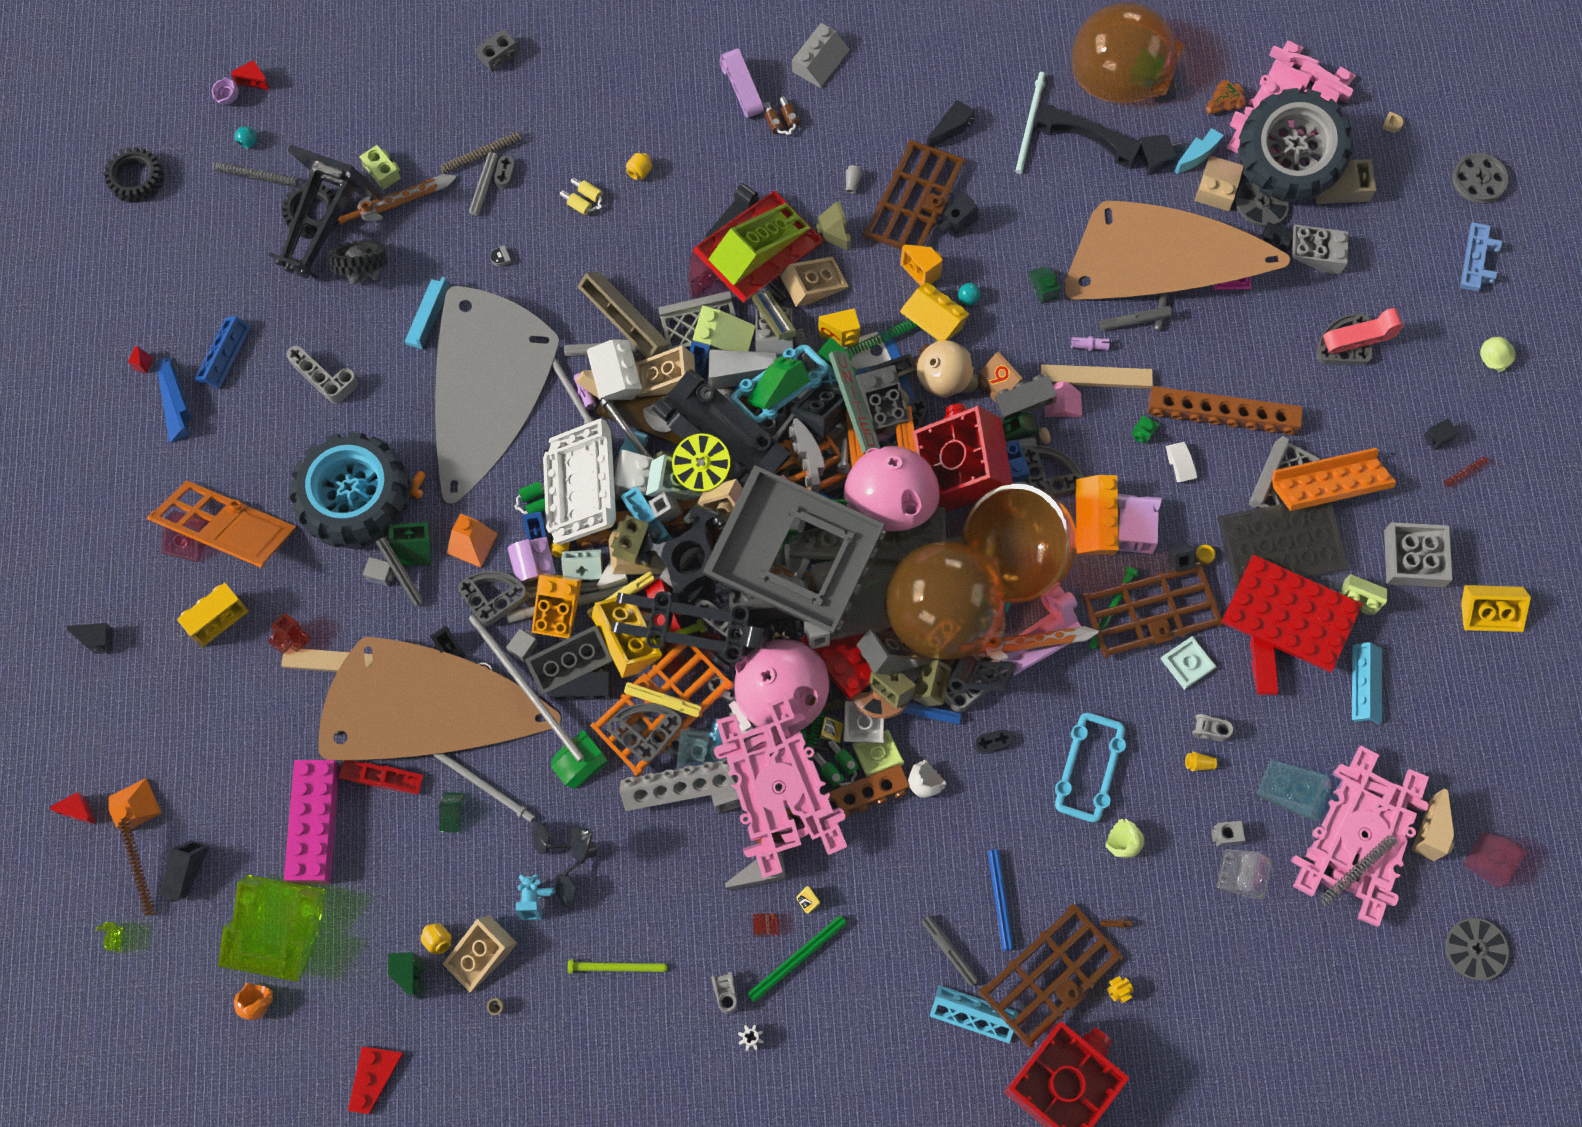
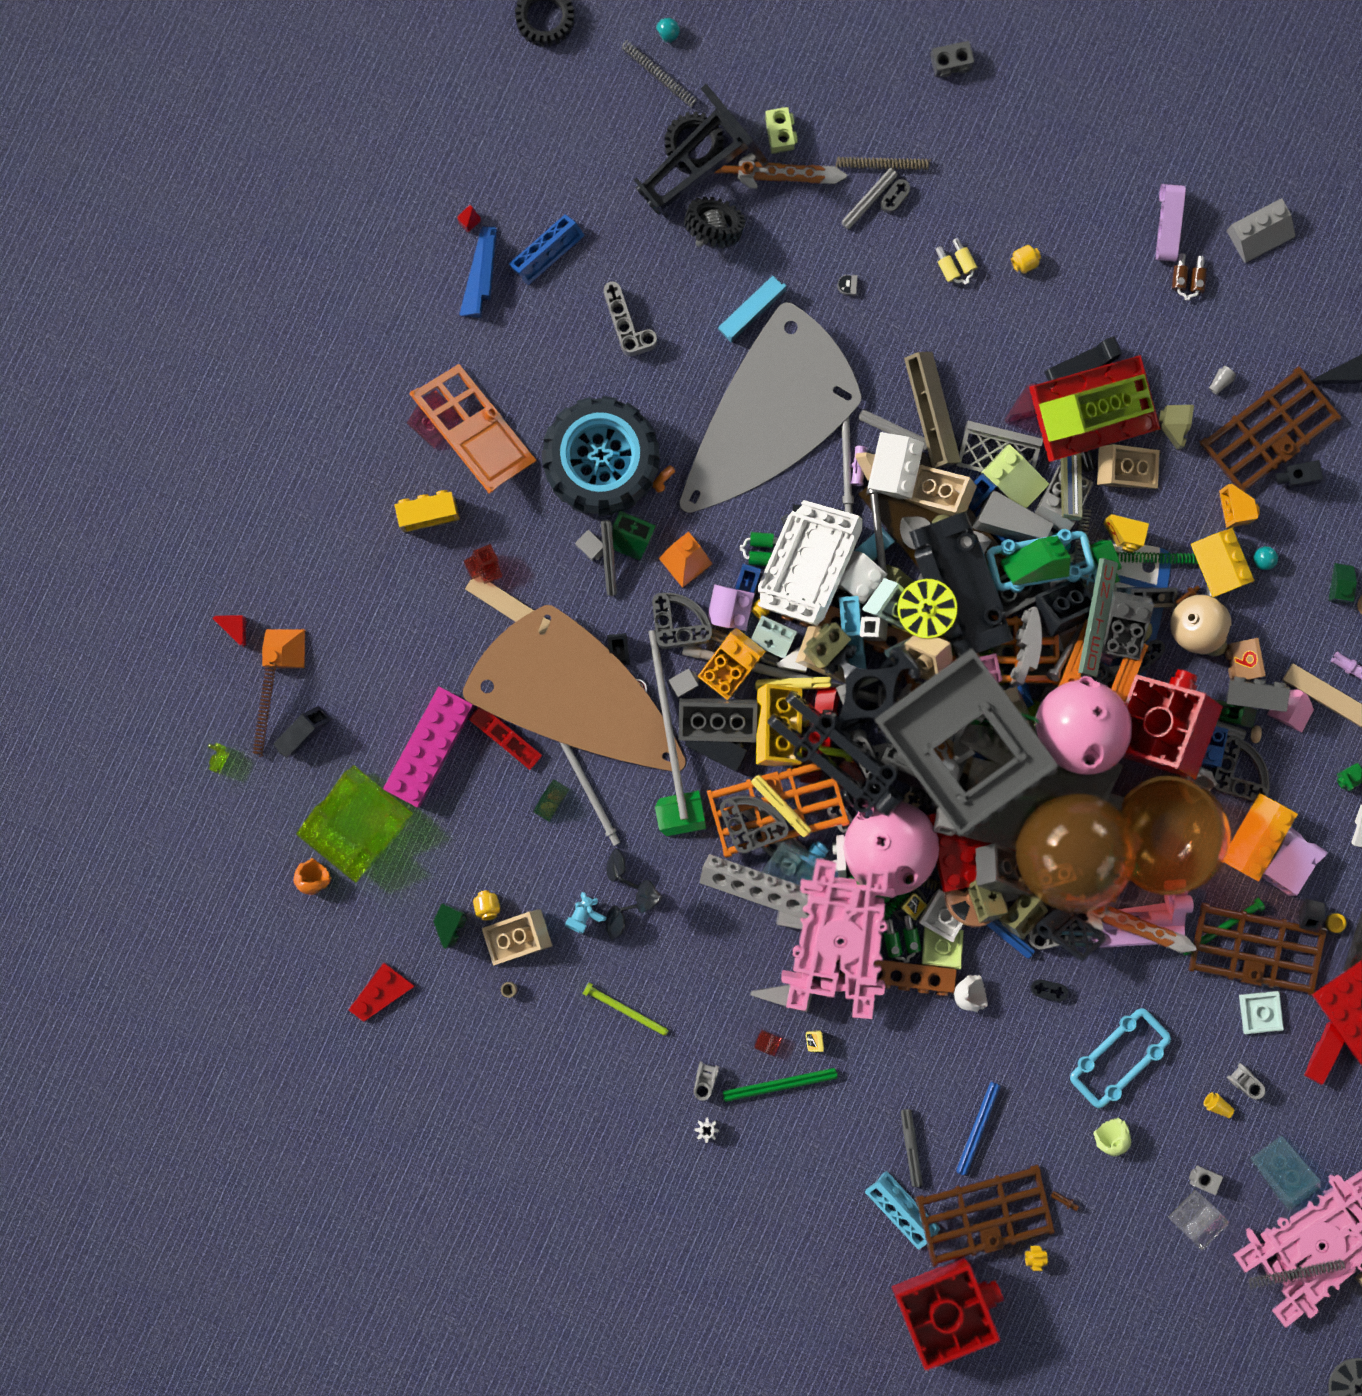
camera: 25 degrees right, 15 degrees up
black slope [67,623,113,654] -> none

